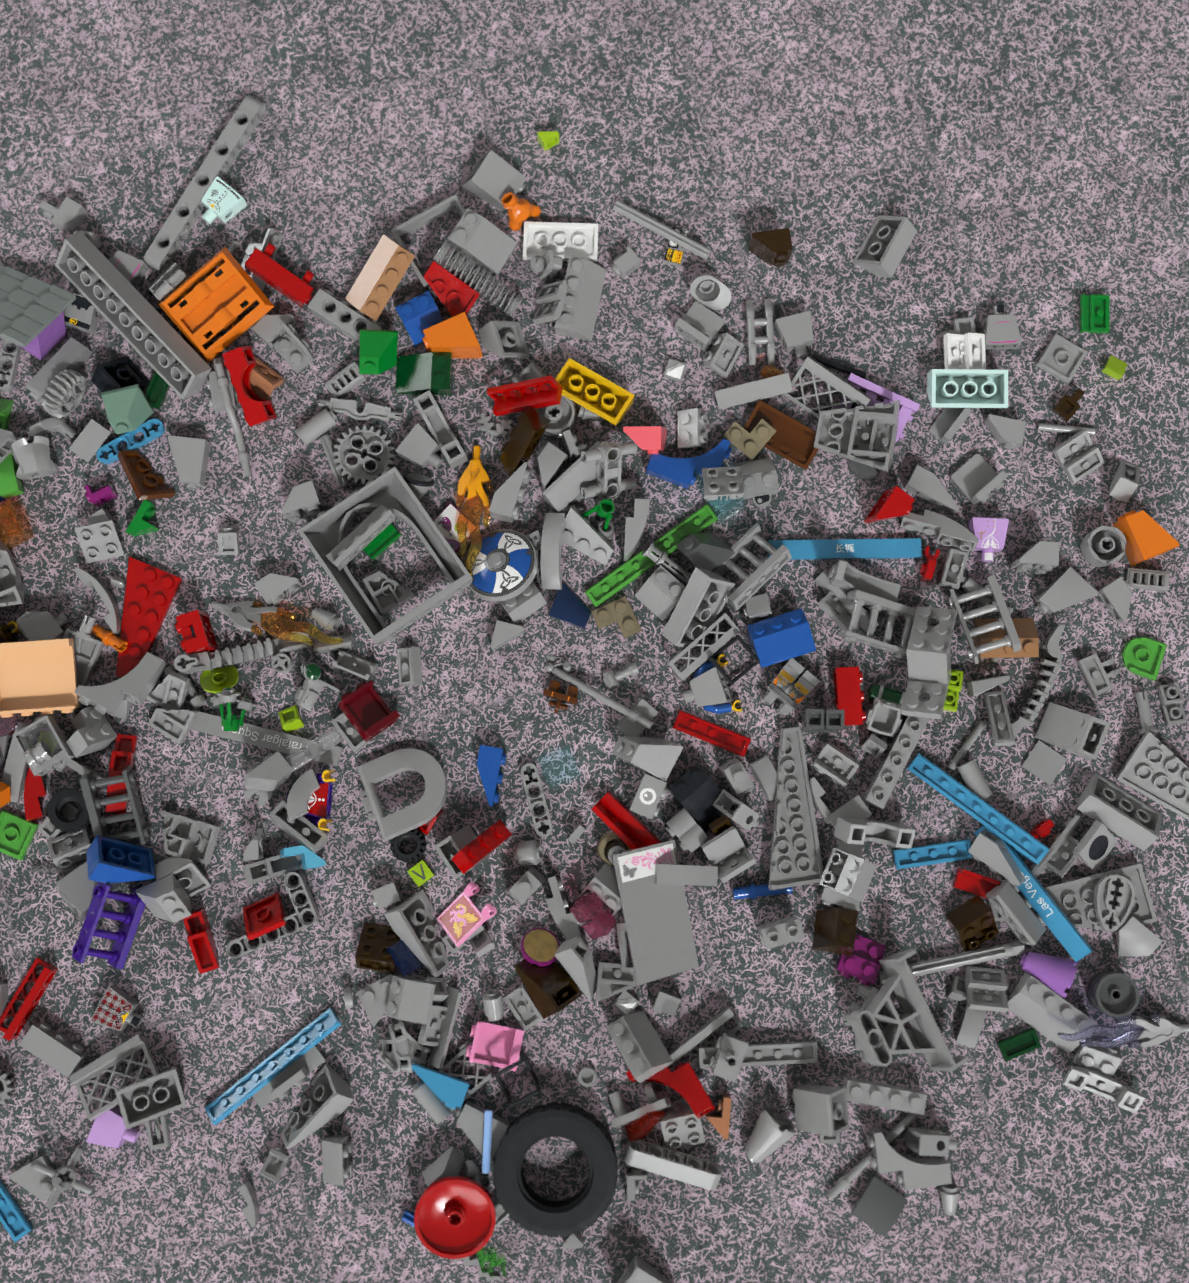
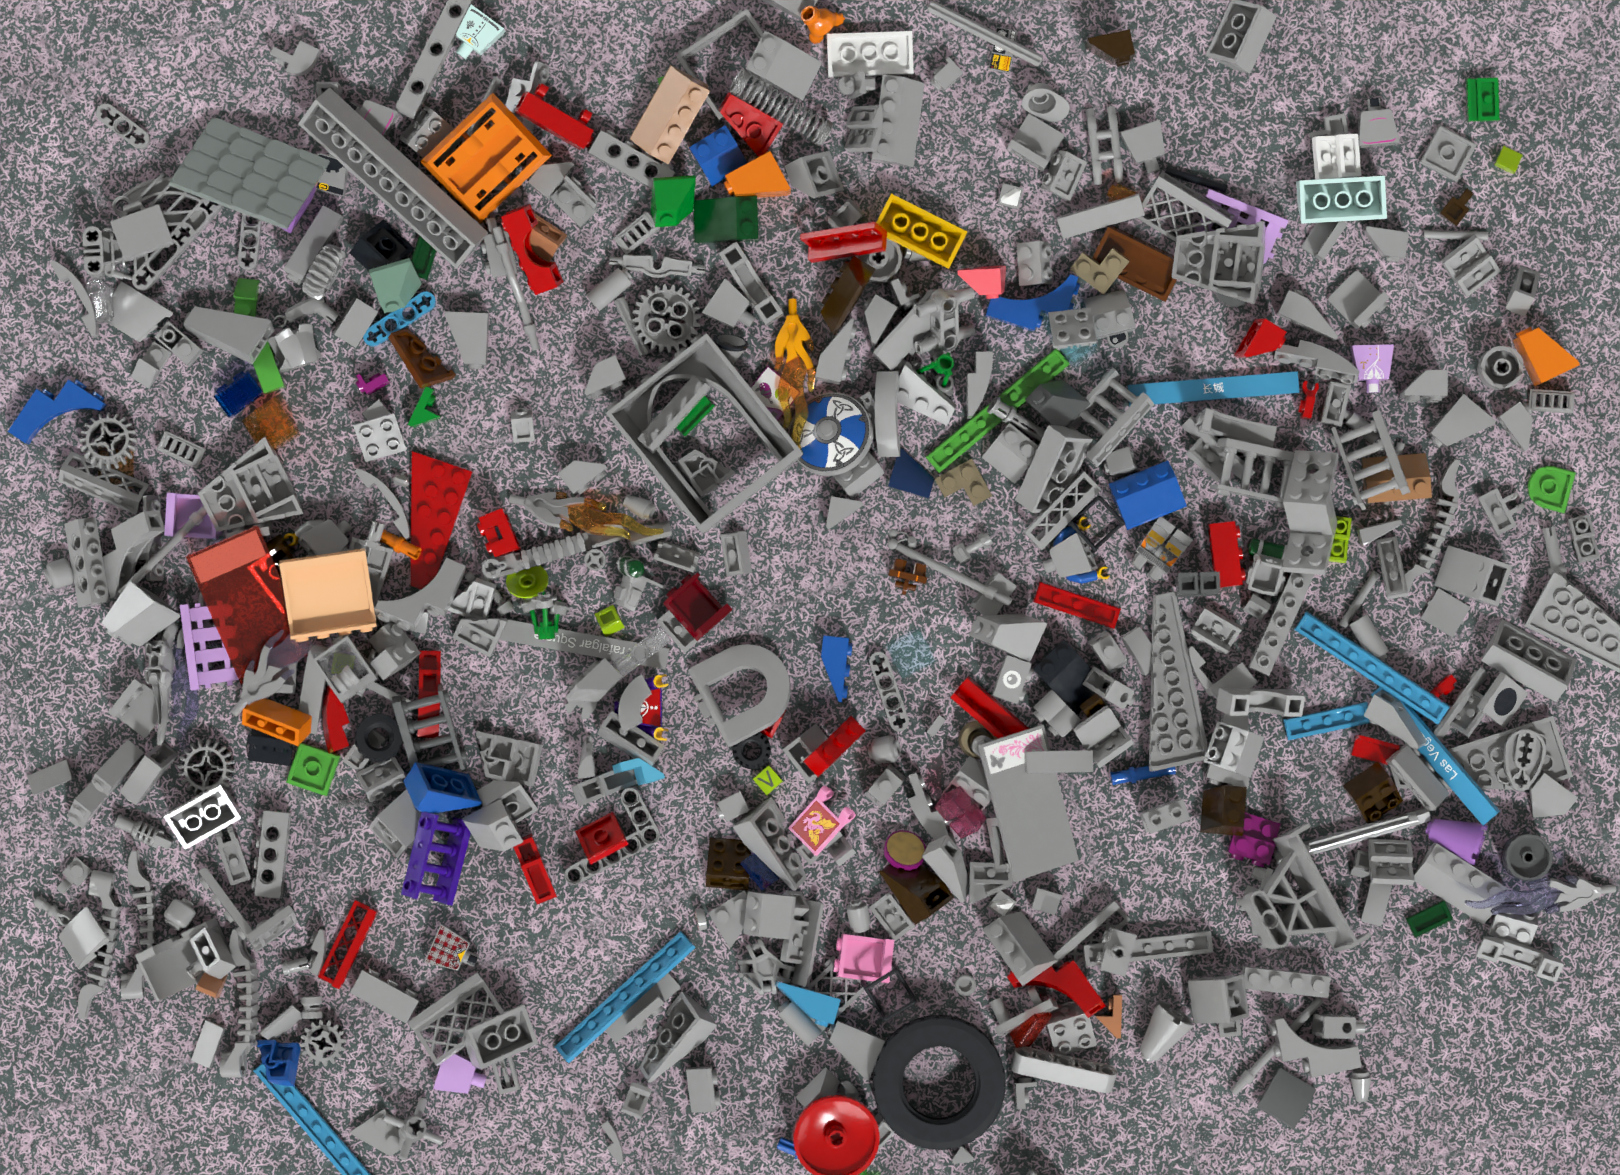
camera: 10 degrees left, 5 degrees up
light grey axle [152,269,186,302] -> none
light grey animal [478,413,513,439] -> none
light blue bar [482,1110,493,1174] -> none

